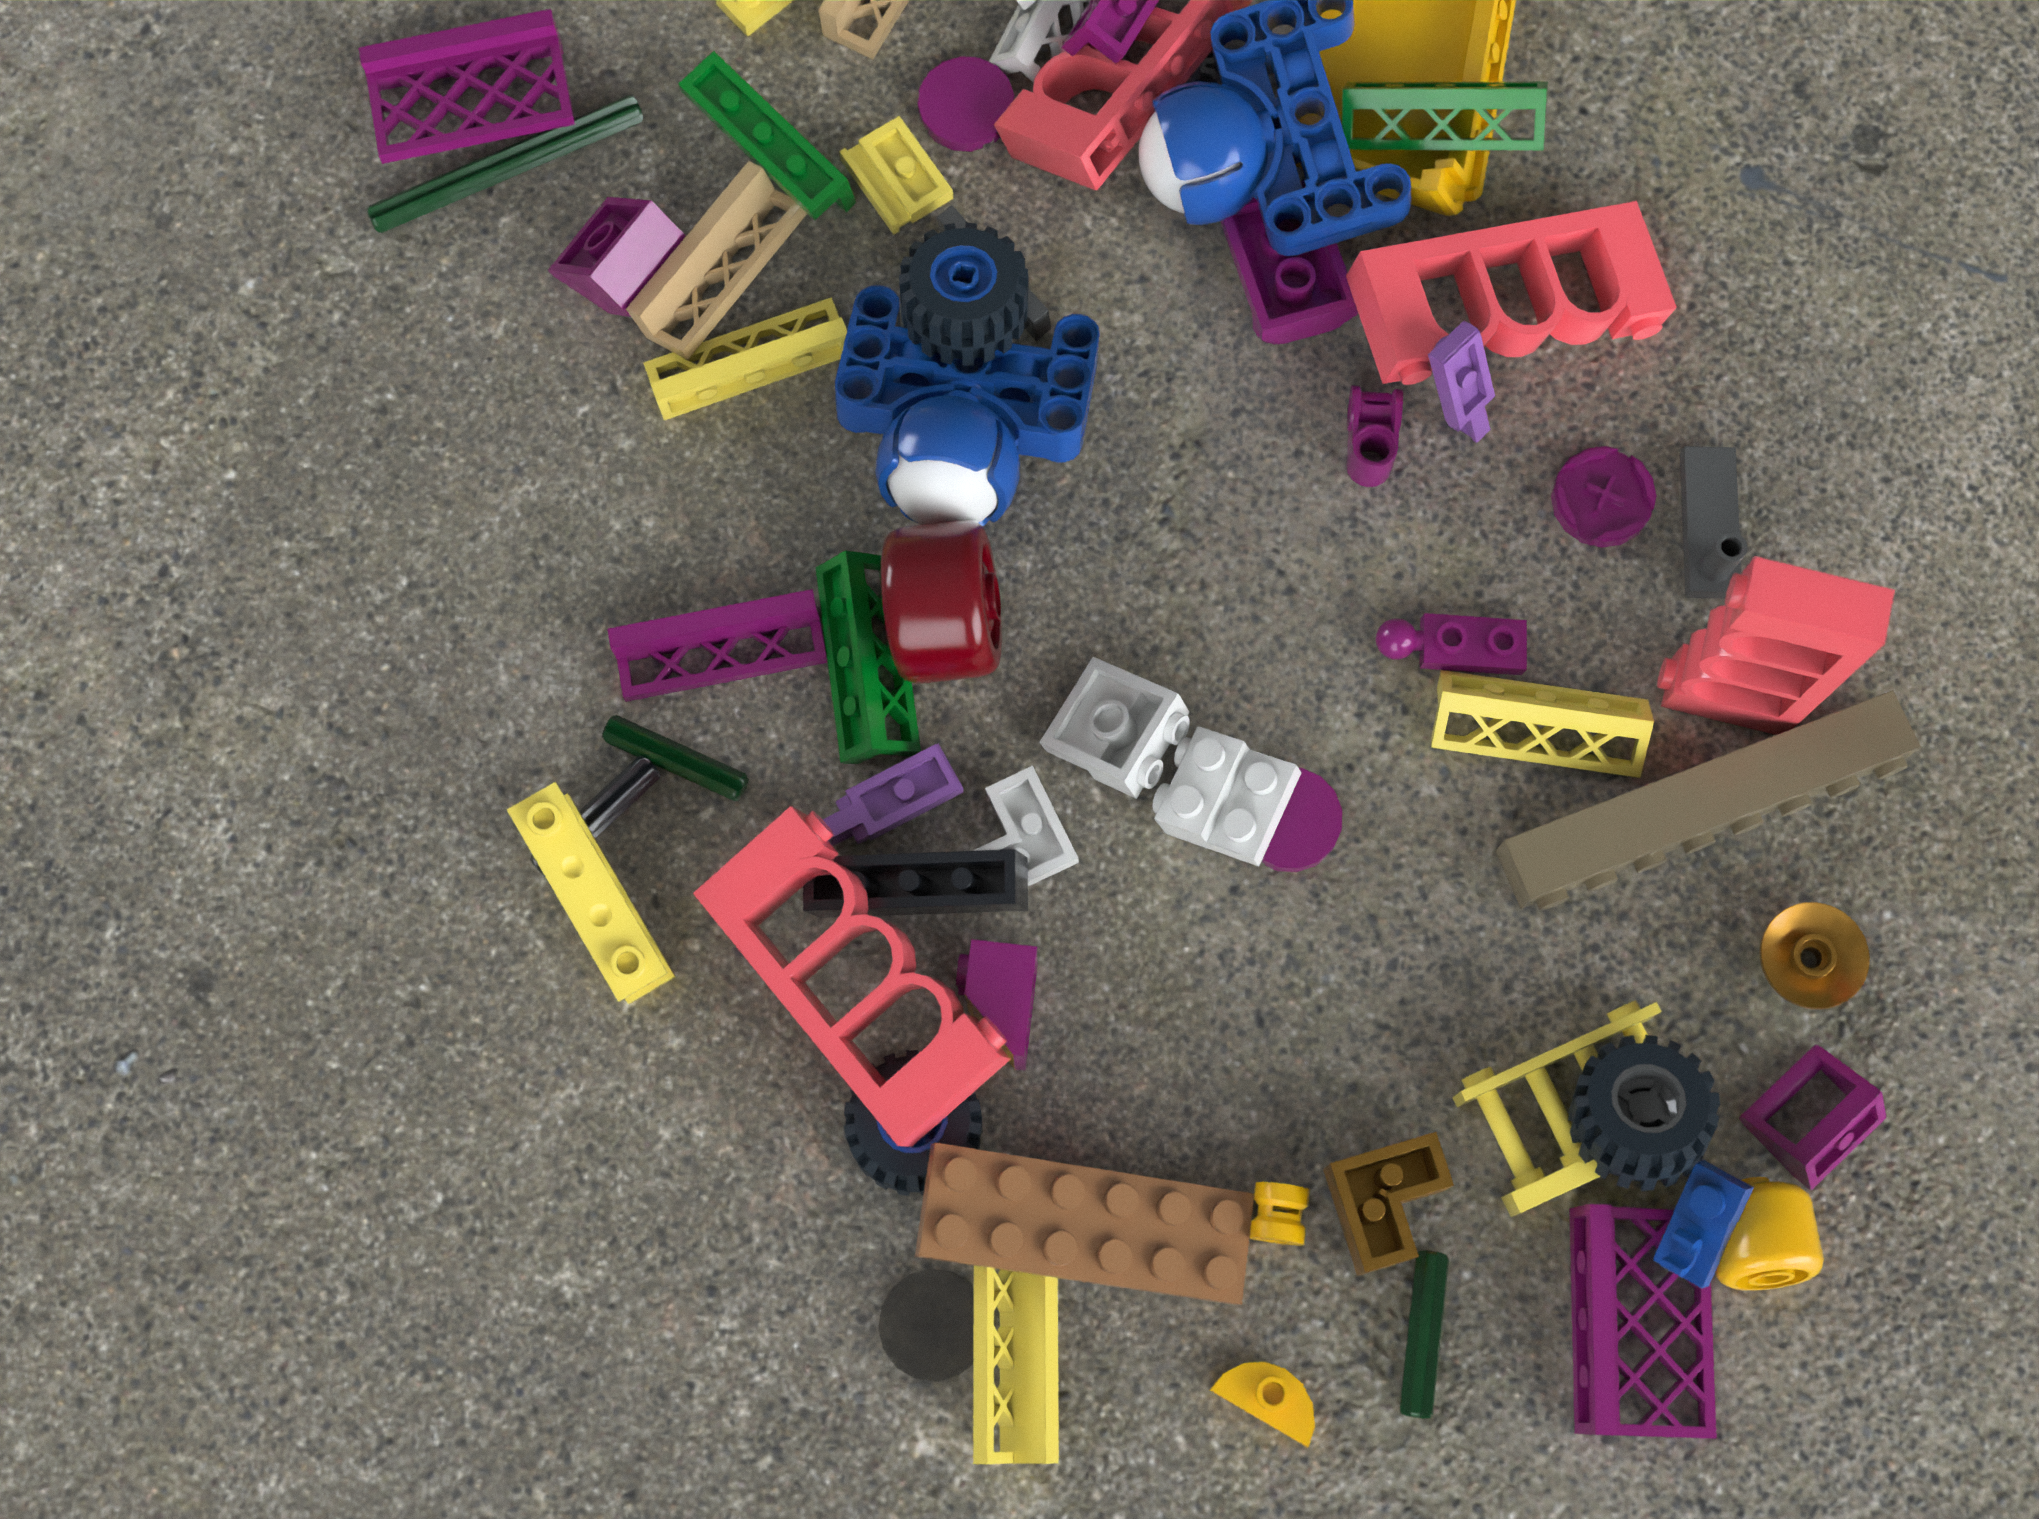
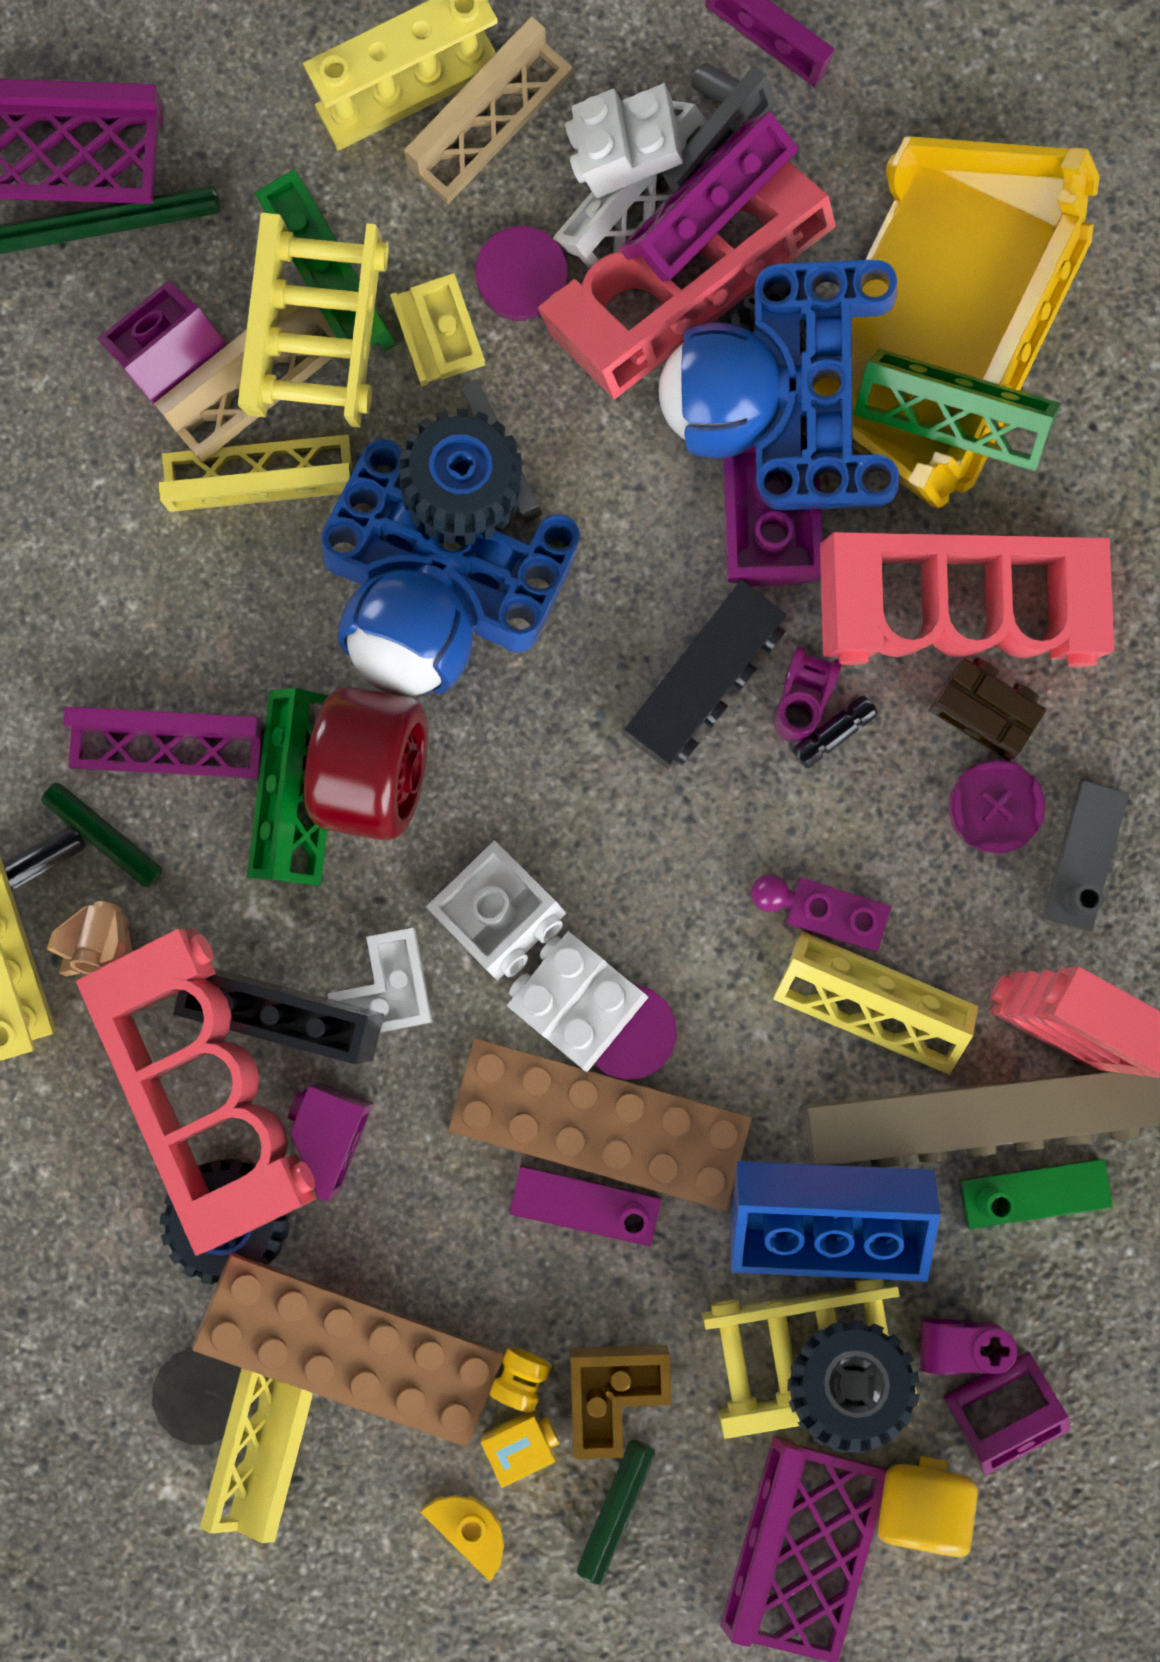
camera: 10 degrees right, 10 degrees up
medium lavender hinge [823,743,963,846] -> none
medium lavender hinge [1428,320,1495,443] -> none
blue plate [1653,1160,1754,1289] -> none
pearl gold dish [1760,902,1870,1010] -> none
none -> light nougat brick [47,901,133,977]
none -> light yellow fence [238,213,389,428]
none -> medium nougat plate [448,1038,752,1211]
none -> yellow brick [480,1408,560,1488]
none -> magenta piece [509,1165,661,1247]
none -> black brick [623,579,787,770]
none -> blue brick [730,1161,941,1282]
none -> black axle [793,696,878,768]
none -> magenta piece [920,1318,1018,1375]
none -> dark brown brick [929,658,1046,761]
none -> green piece [958,1158,1113,1229]

